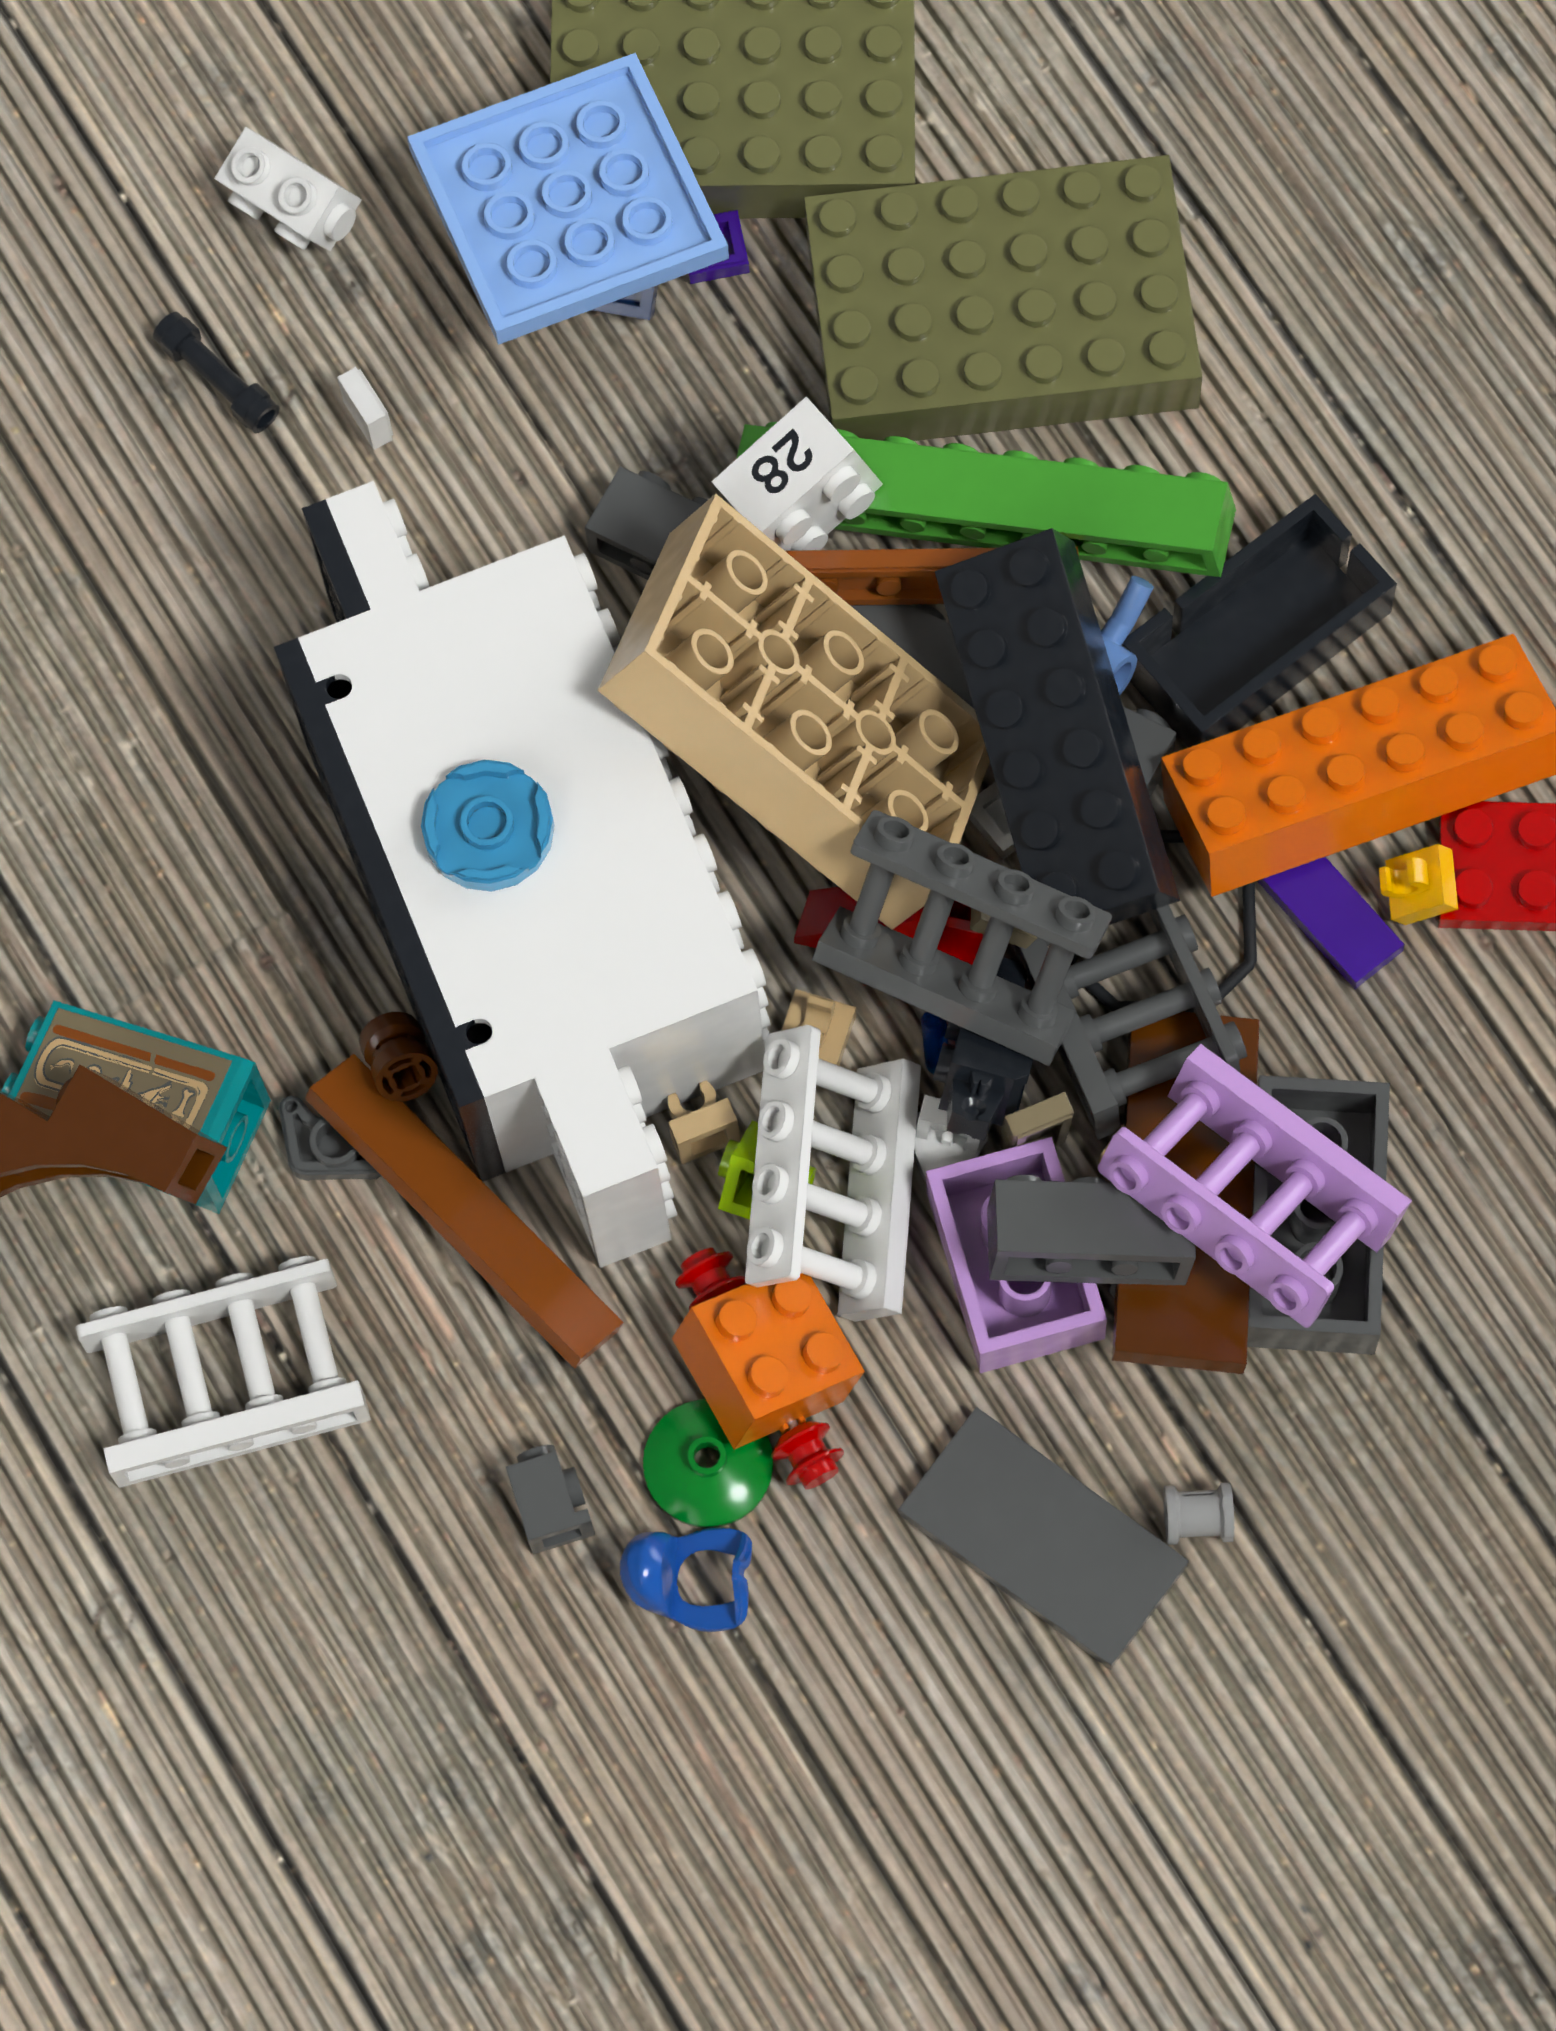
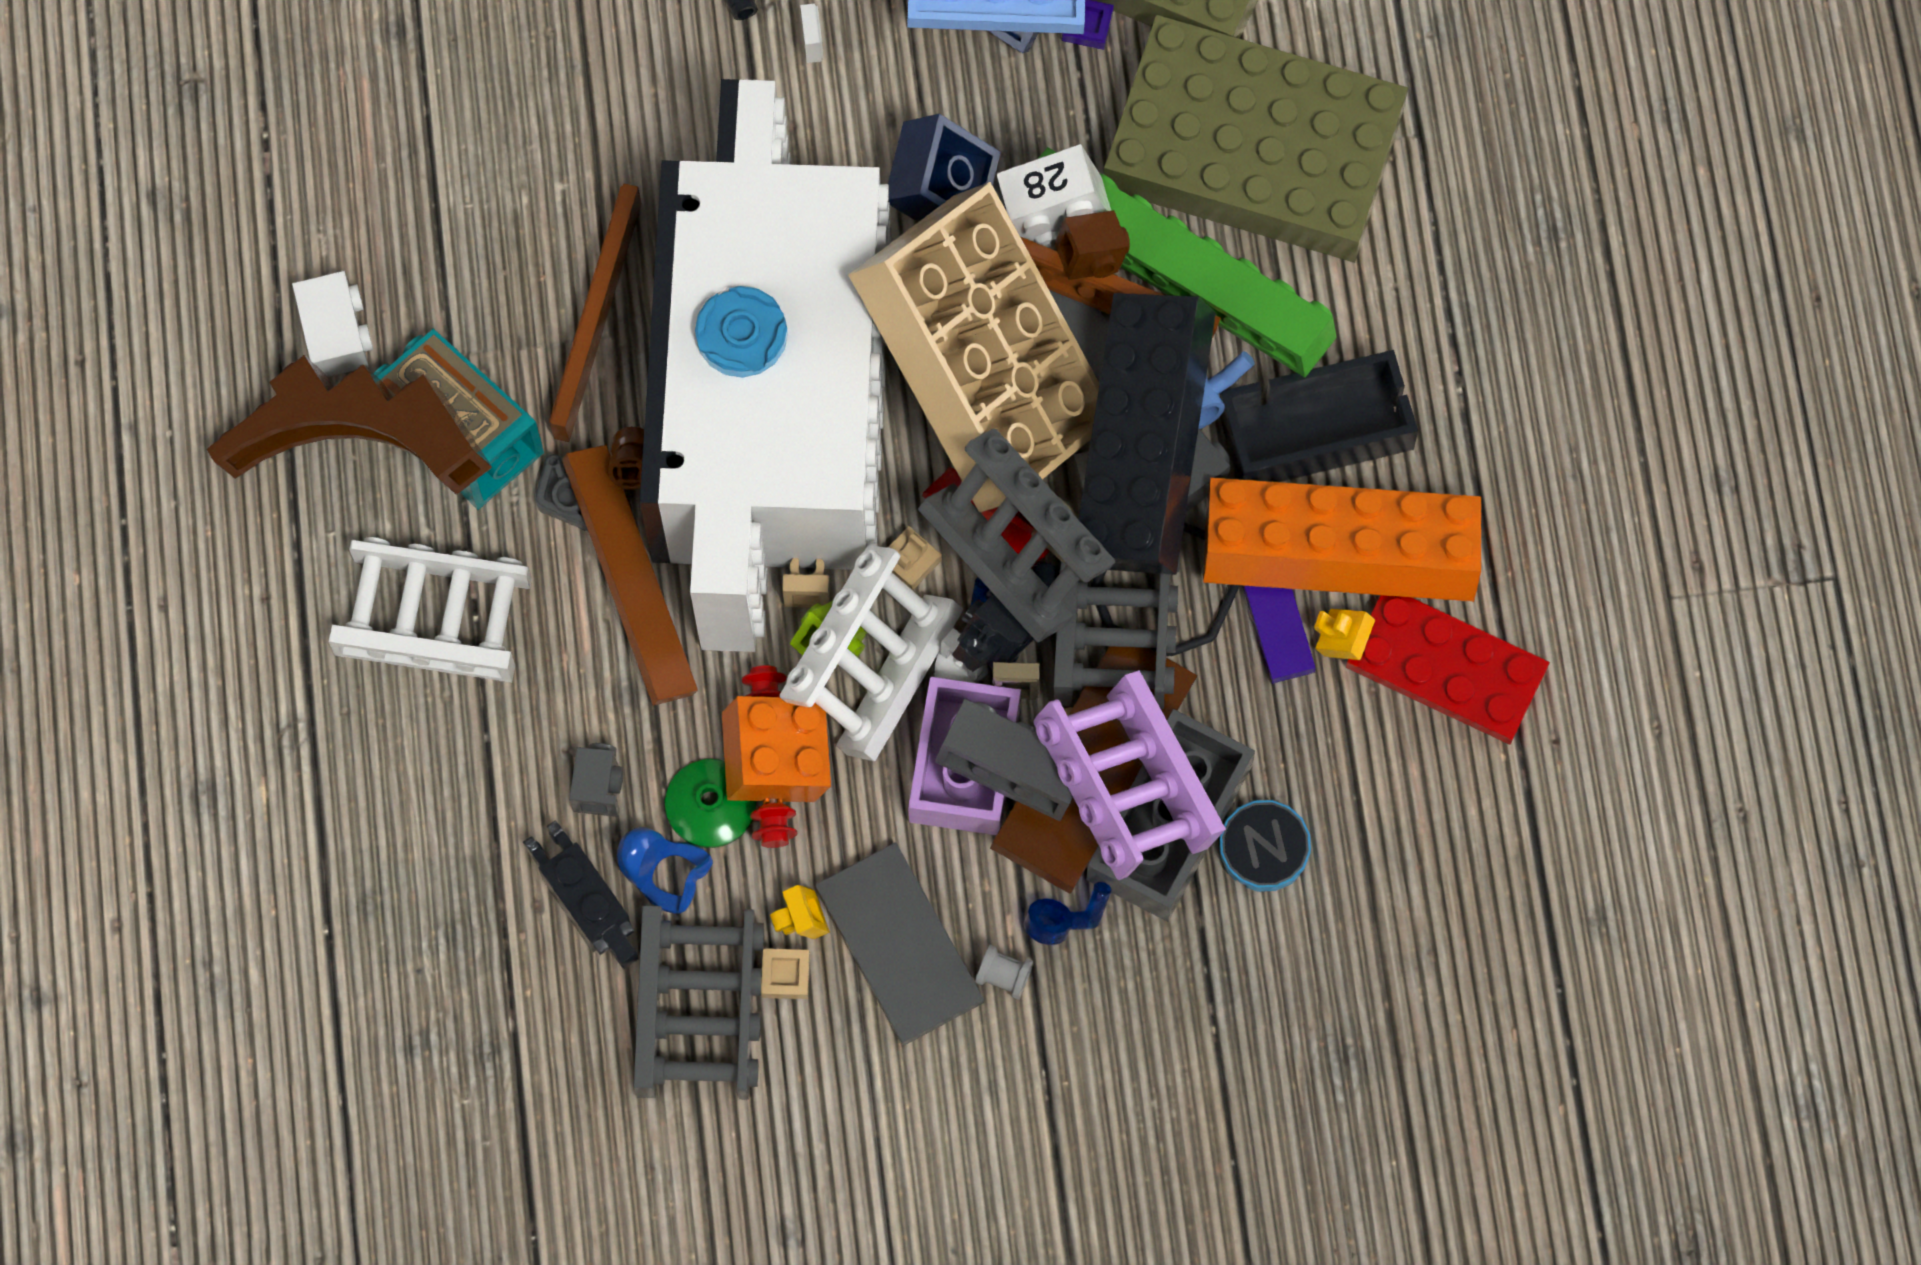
camera: 20 degrees right, 0 degrees up
none -> black hinge [523,820,639,970]
none -> dark orange tile [549,183,642,442]
none -> dark grey fence [634,906,764,1100]
none -> tan plate [761,949,810,999]
none -> yellow tile [770,885,830,939]
none -> dark blue slope [888,114,1001,221]
none -> clear blue plate [1024,882,1112,945]
none -> reddish brown brick [1054,210,1130,280]
none -> black tile [1219,800,1311,892]

